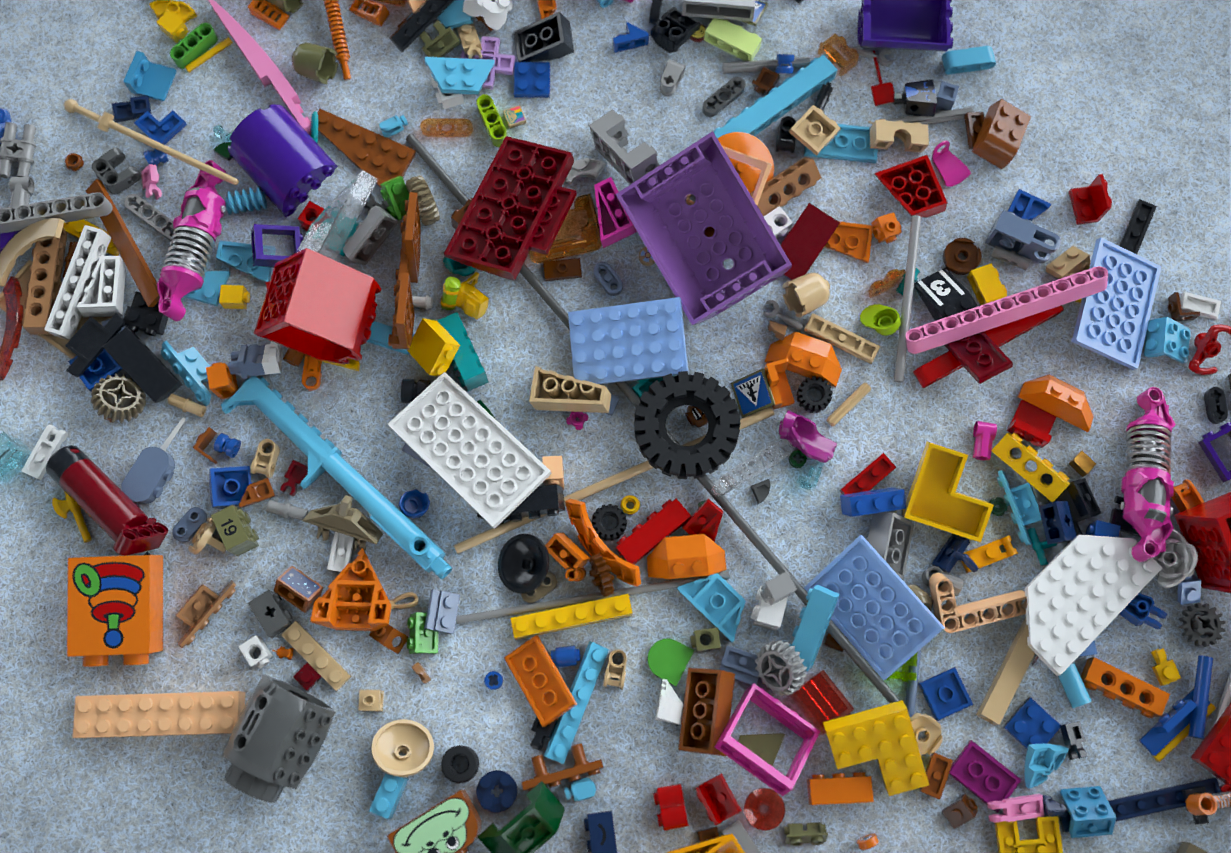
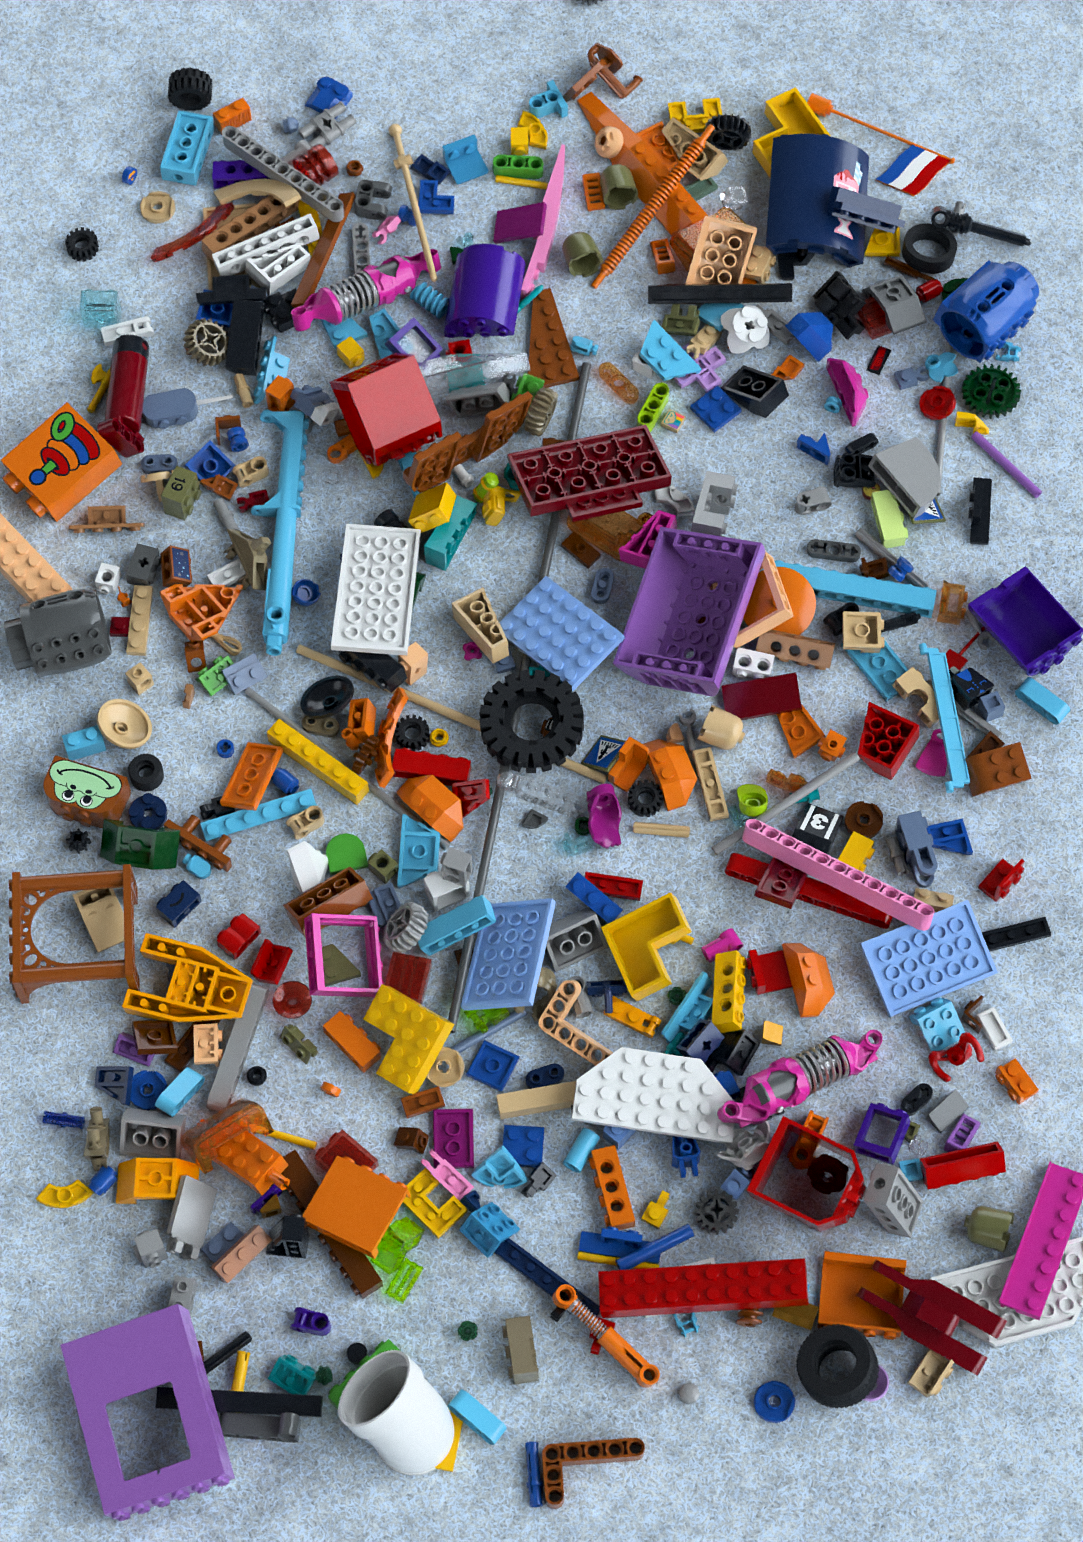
camera: 50 degrees right, 10 degrees down
none -> clear red wheel [293,144,339,186]
none -> magenta tile [493,202,547,244]
none -> dark blue plate [526,1063,564,1089]
none -> clear light blue arm [728,805,753,827]
none -> medium azure piece [919,643,970,793]

